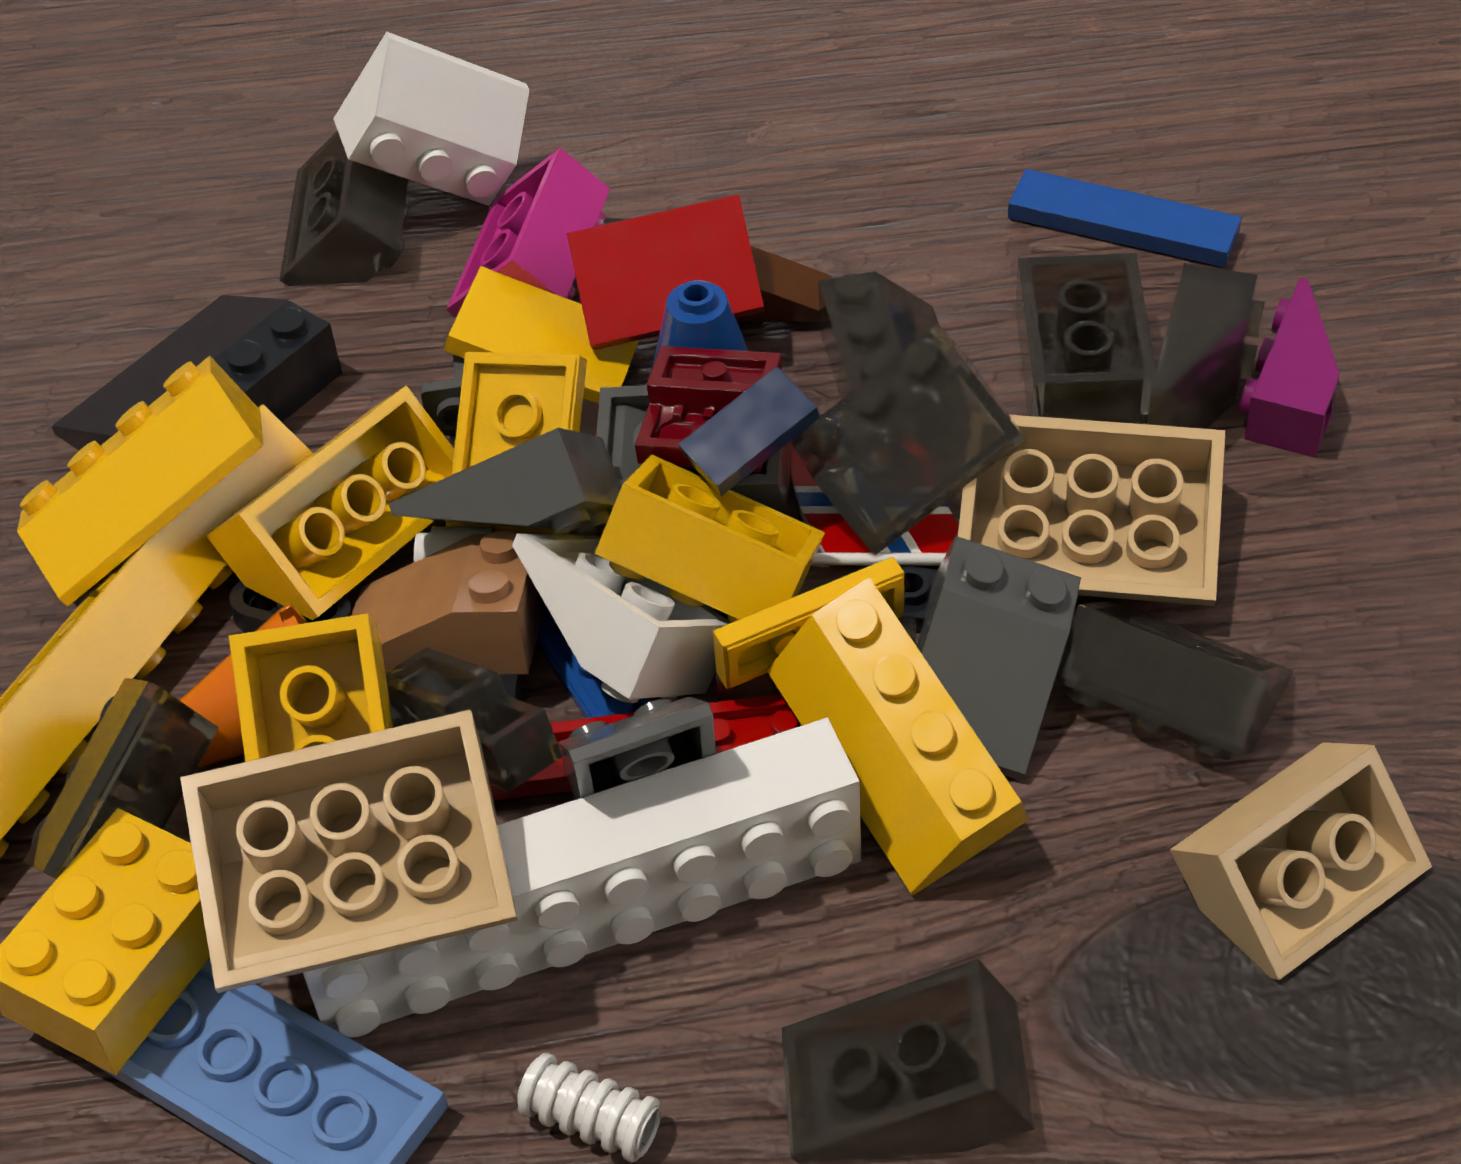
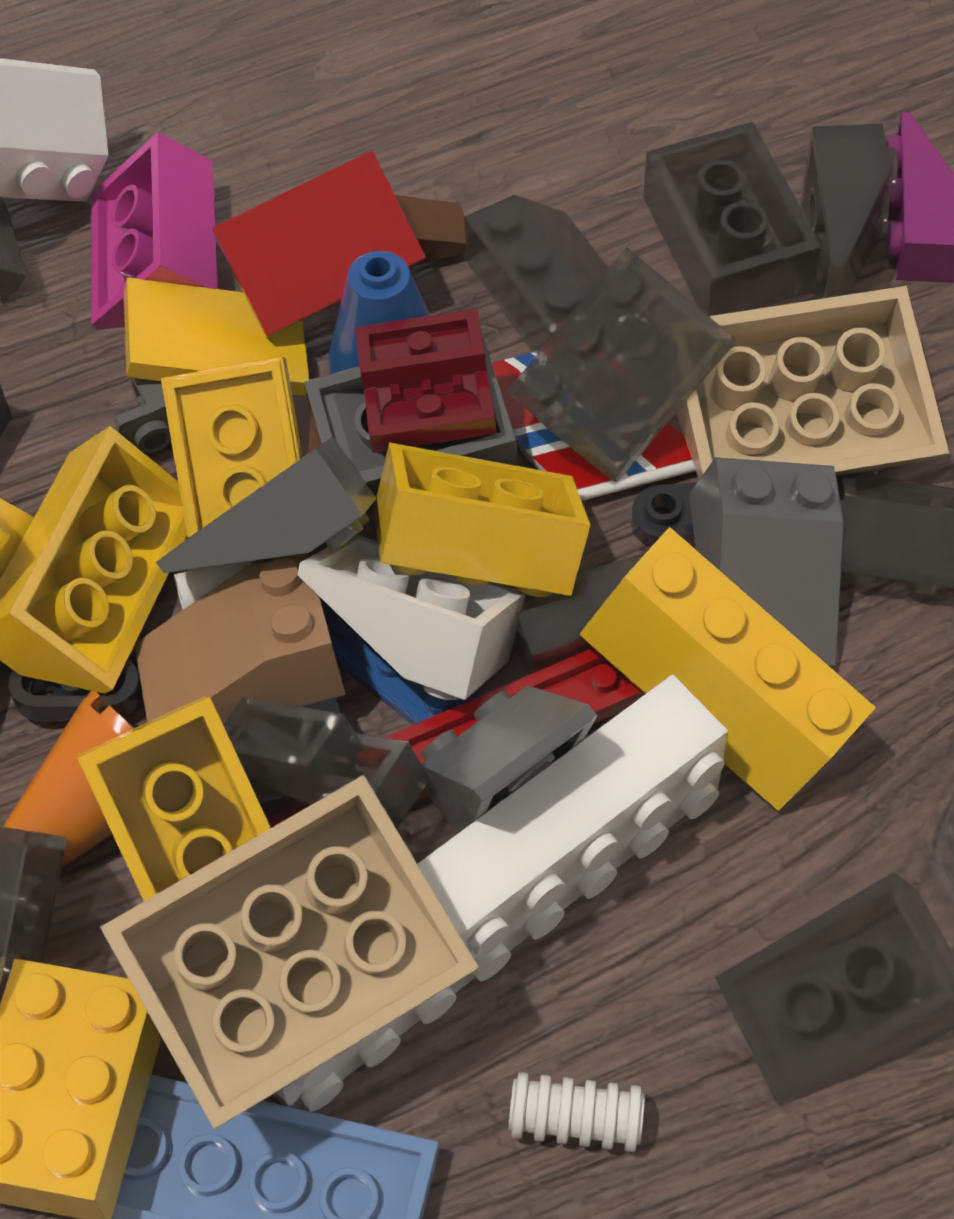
camera: 20 degrees left, 10 degrees up
dark blue tile [678,366,820,496] -> none
yellow tile [713,557,904,689] -> none
blue tile [1008,169,1242,268] -> none

